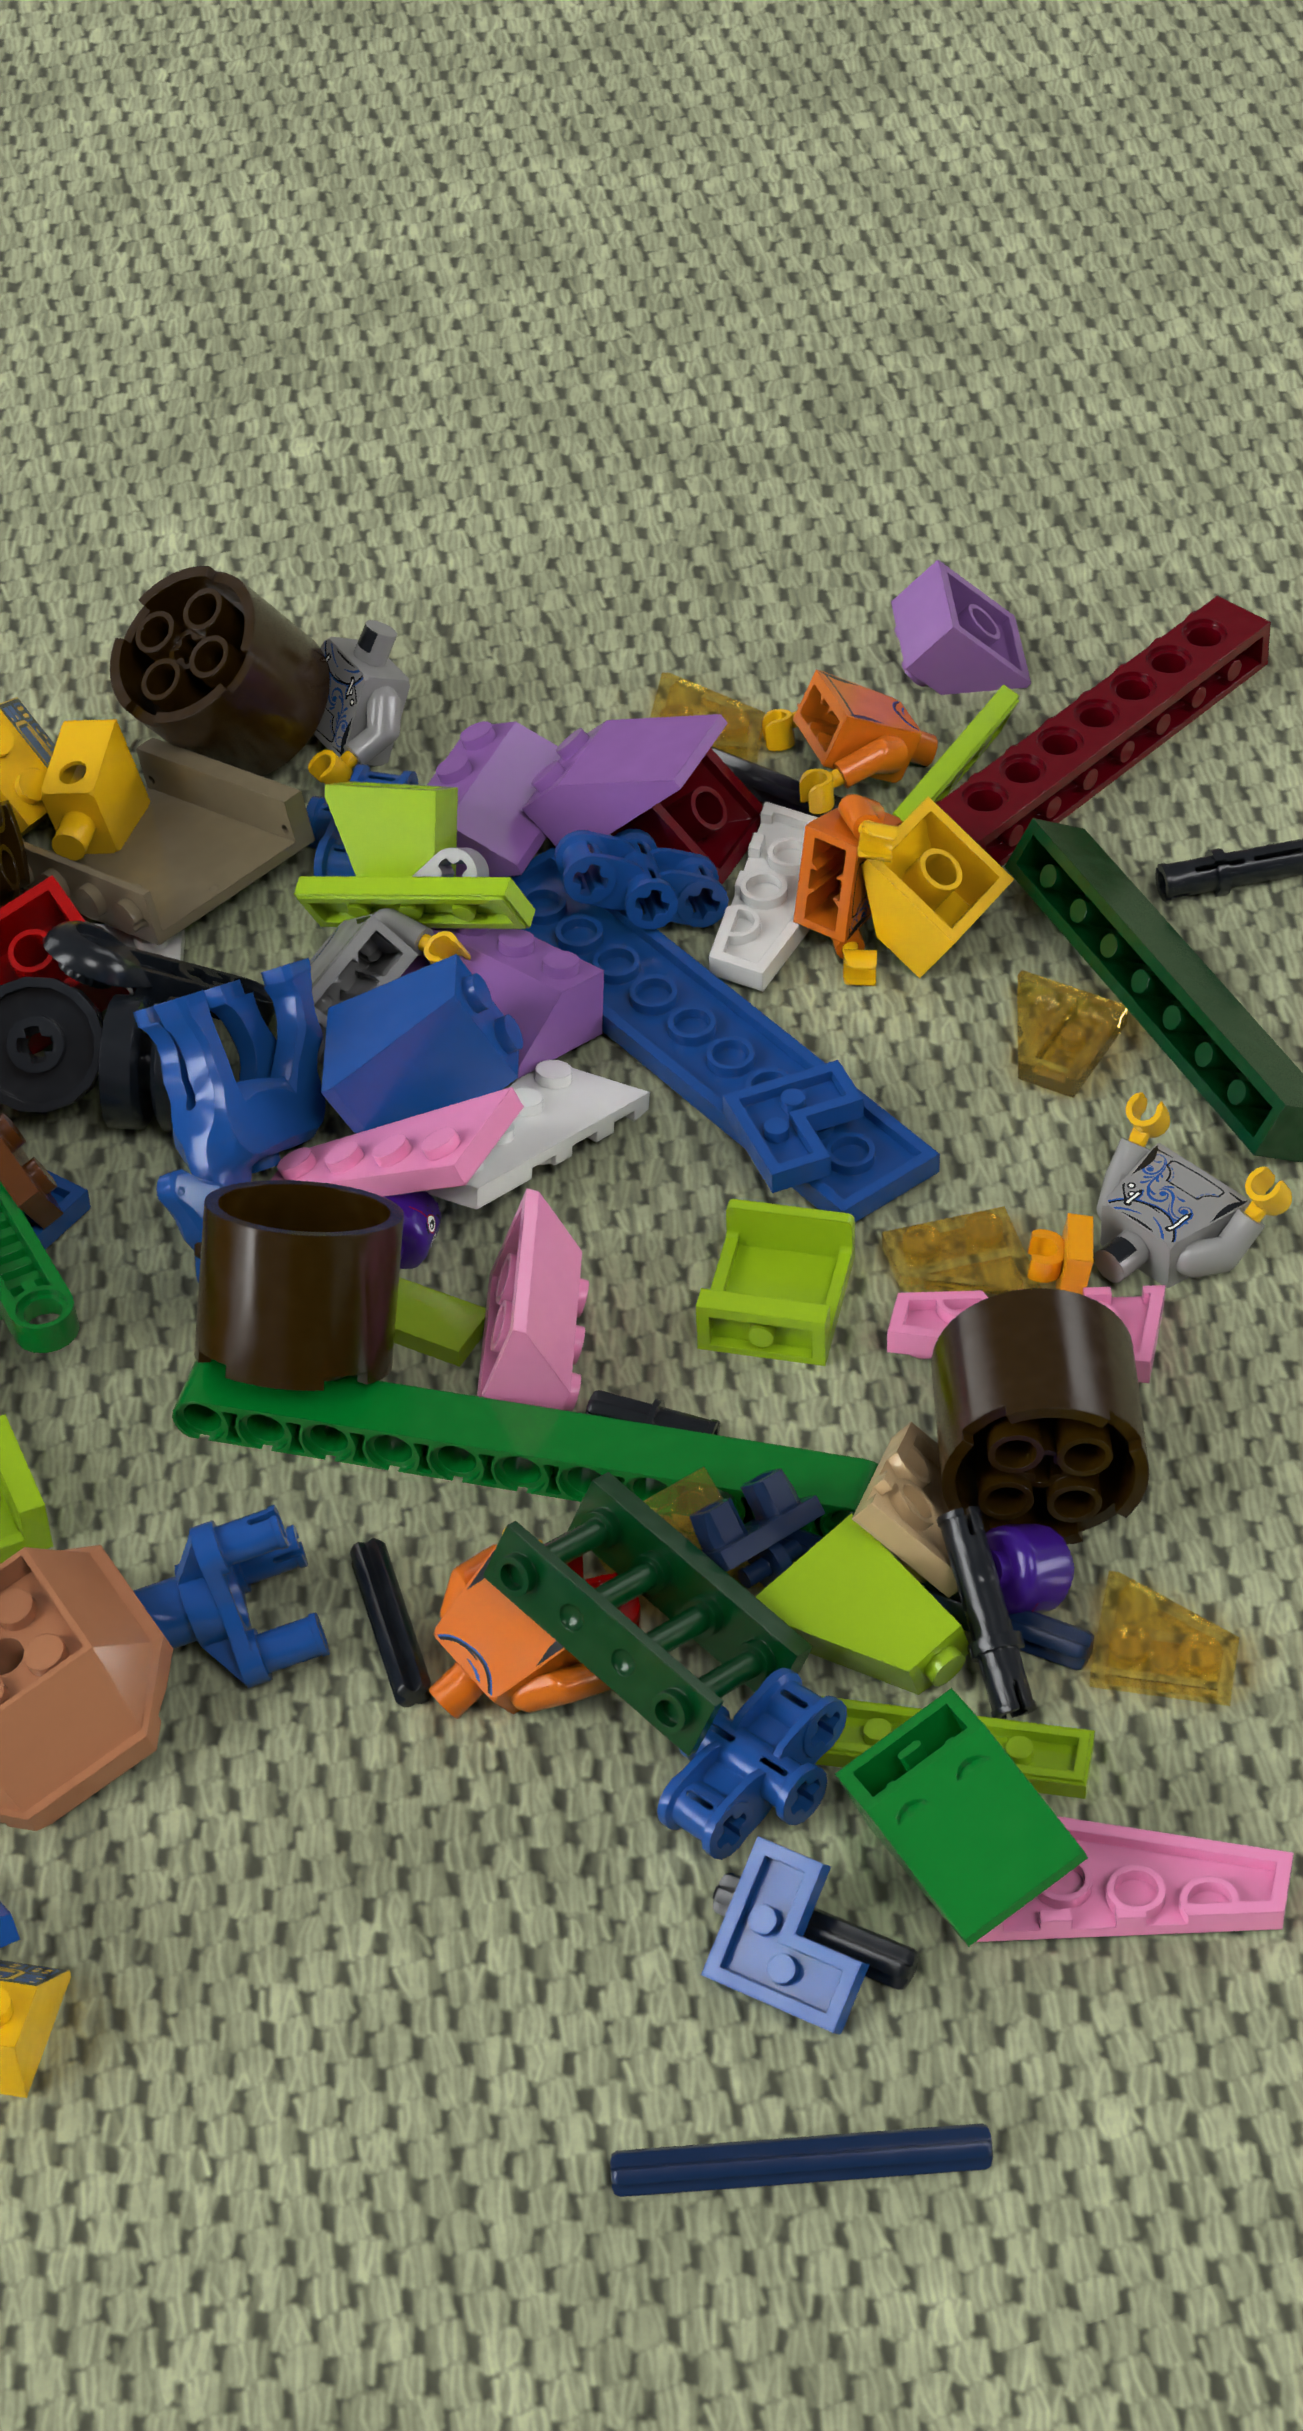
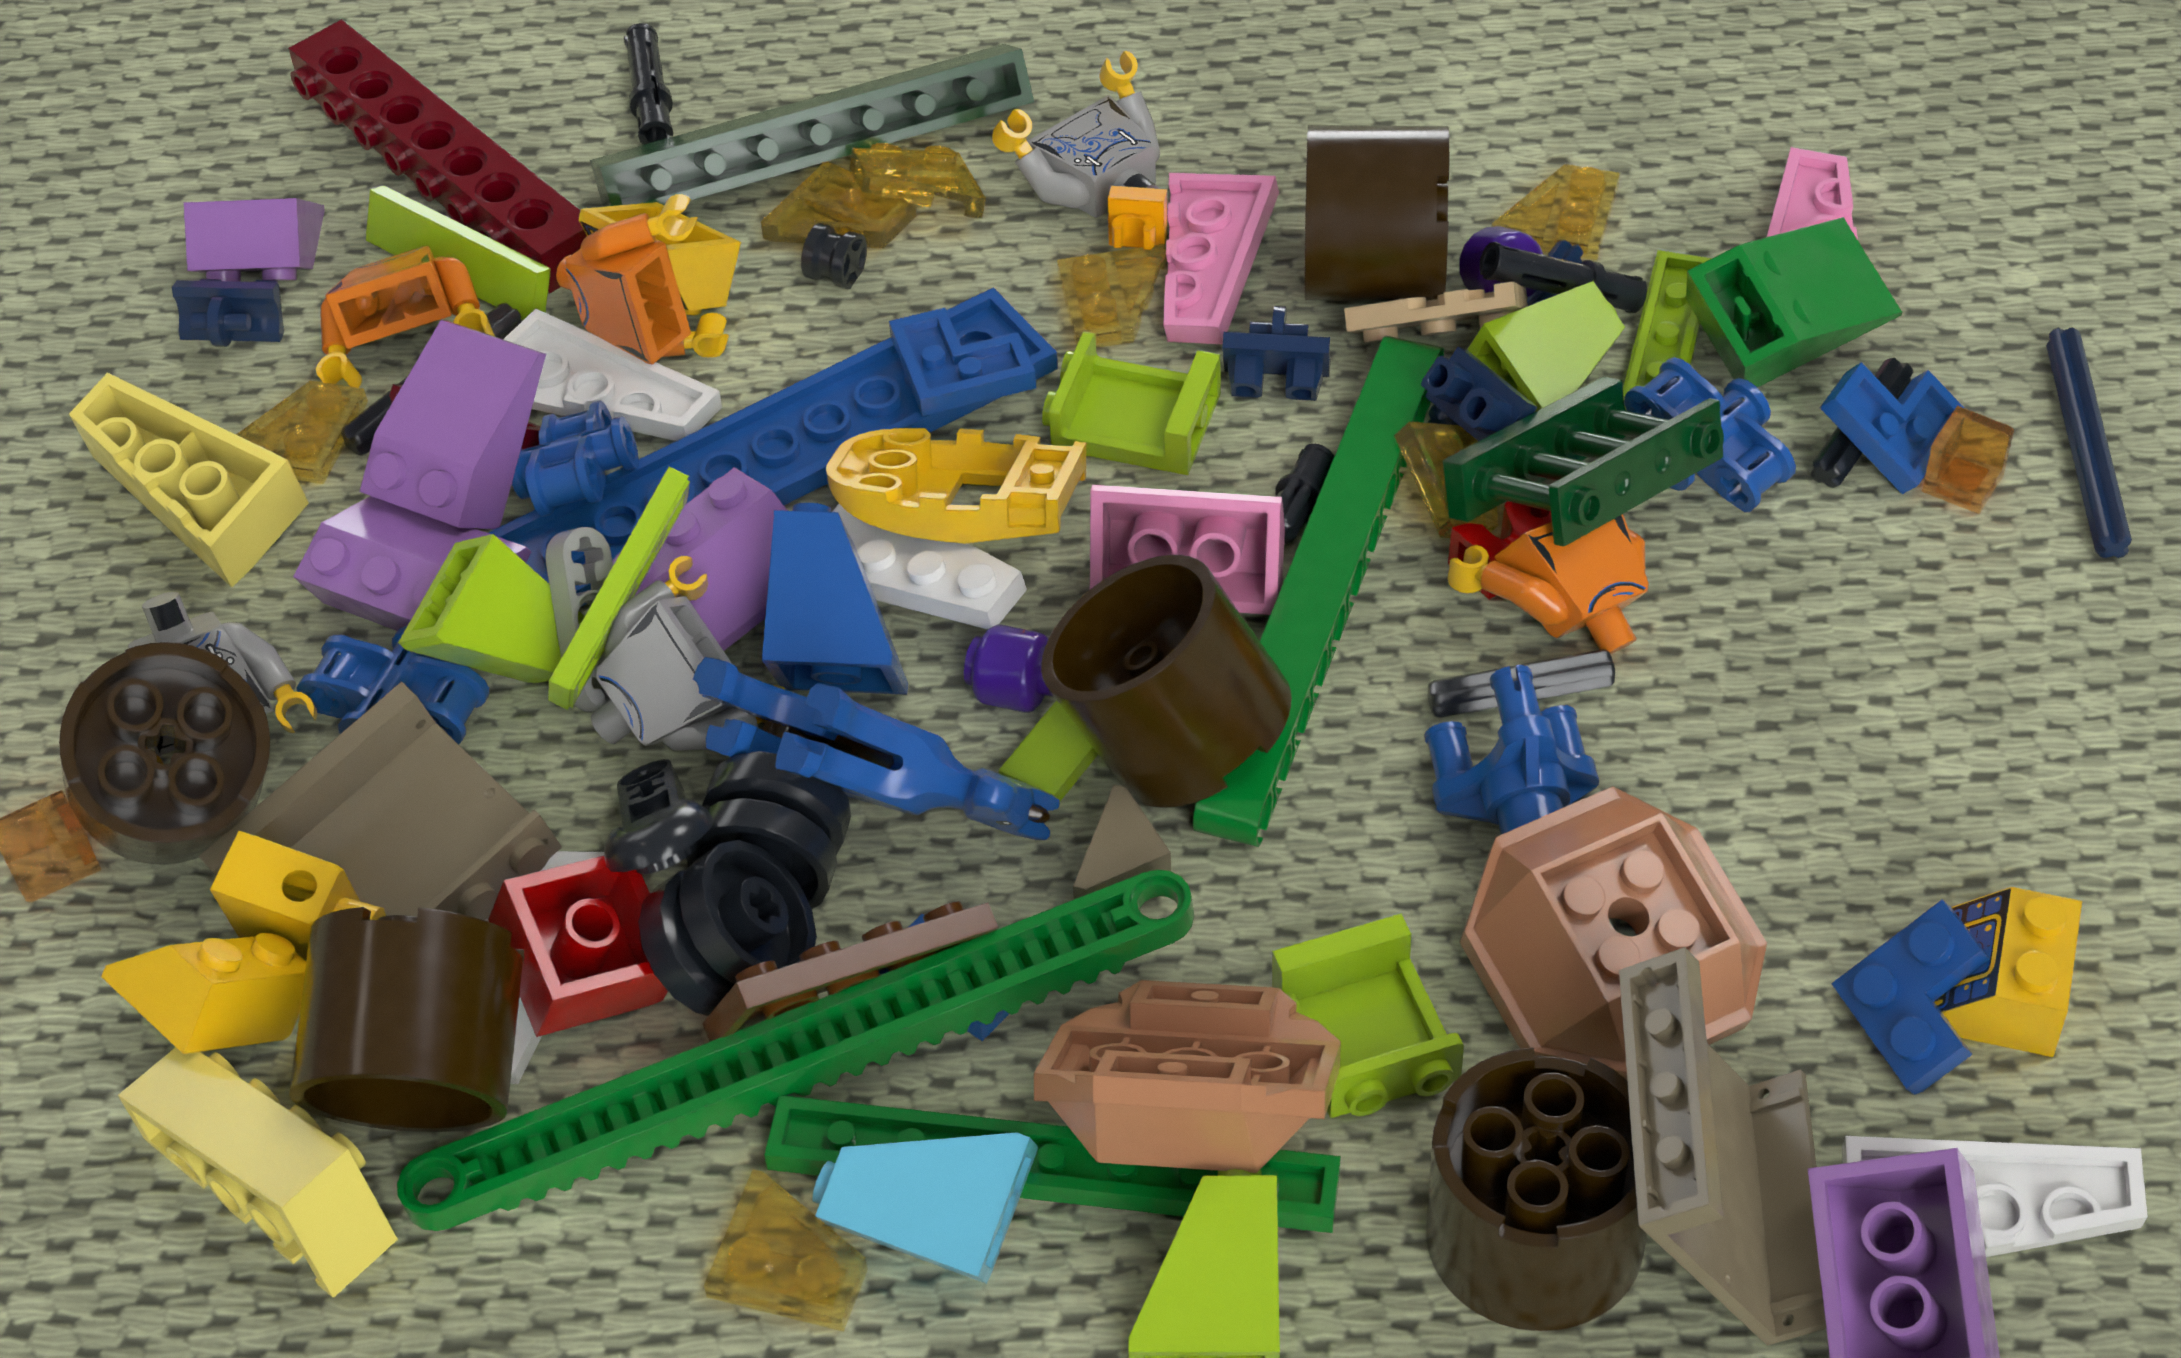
camera: 85 degrees left, 5 degrees up
bright pink wing [271,1087,524,1197] -> none
none -> light yellow wedge [69,372,309,587]
none -> dark blue hips [172,279,284,347]
none -> black wheel [801,223,867,289]
none -> yellow slope [826,428,1086,544]
none -> clear yellow wing [849,143,986,219]
none -> dark tan slope [1073,784,1171,900]
none -> dark blue hips [1222,306,1331,401]
none -> clear orange panel [1922,406,2014,514]

